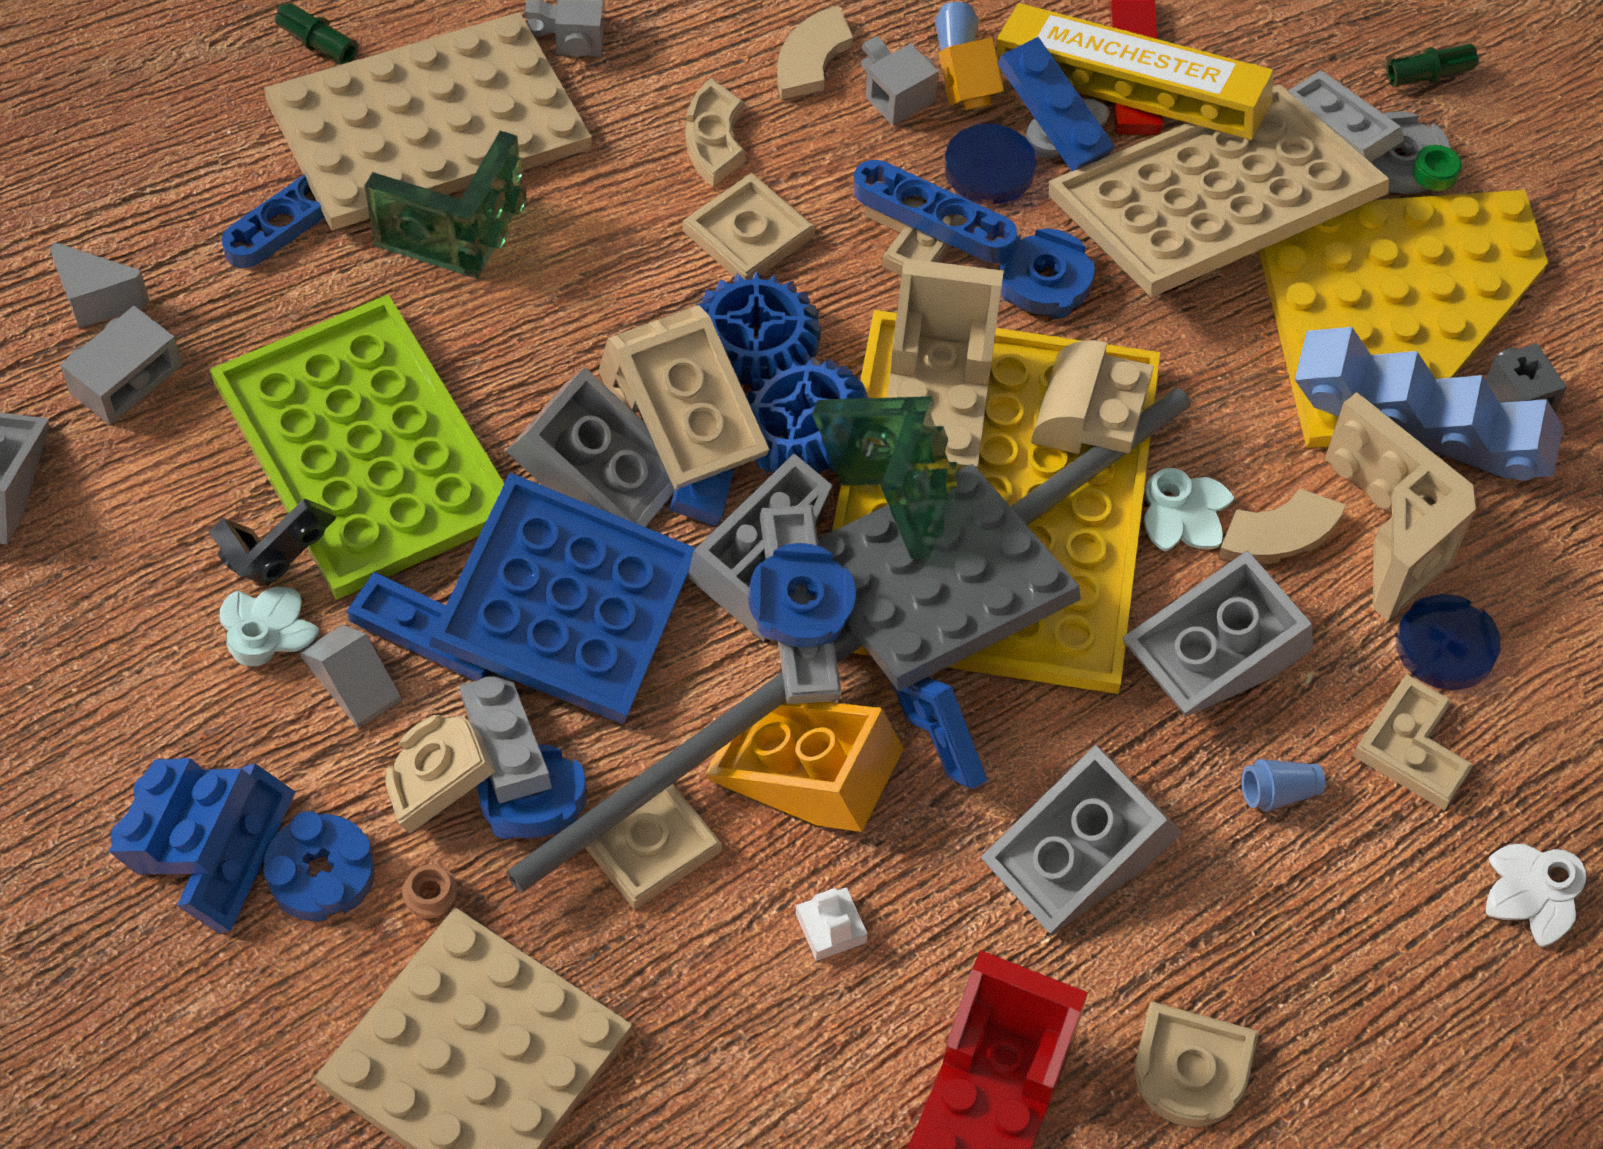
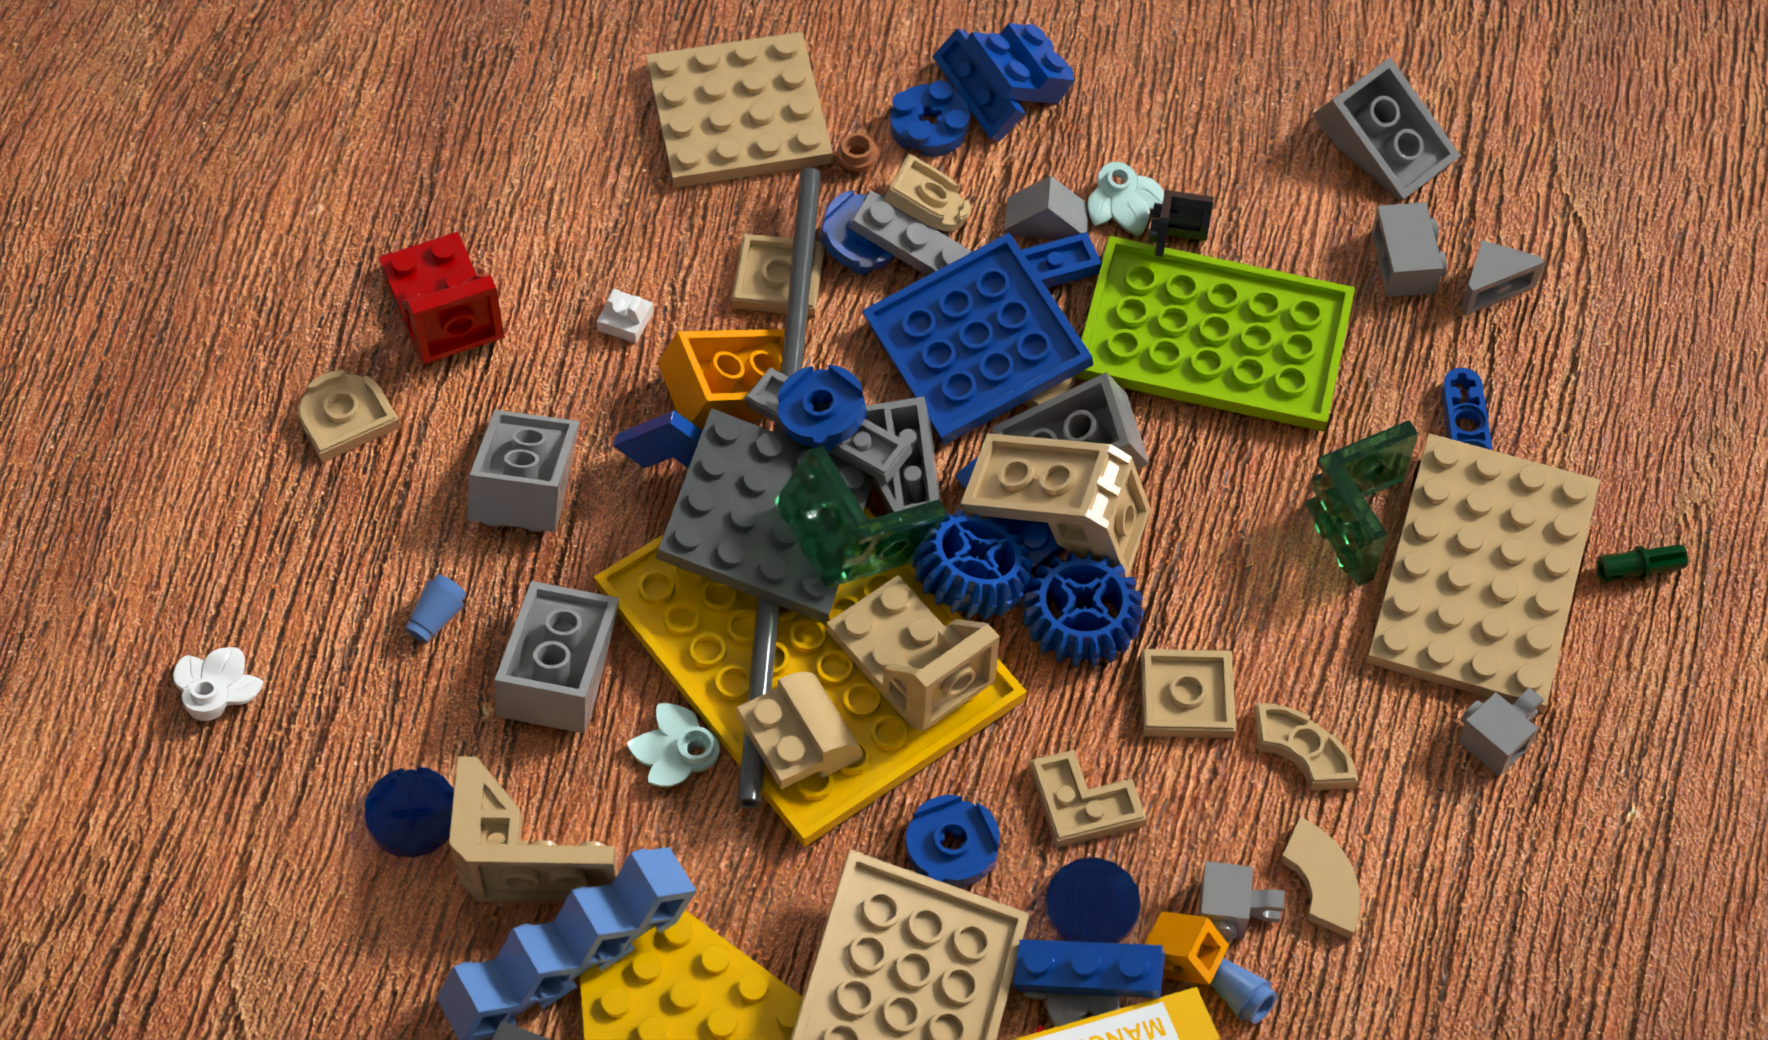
camera: 135 degrees right, 0 degrees up
blue beam [854,160,1017,263] -> none
tan tile [1218,488,1346,564] -> none
tan tile [1353,674,1474,811] -> none

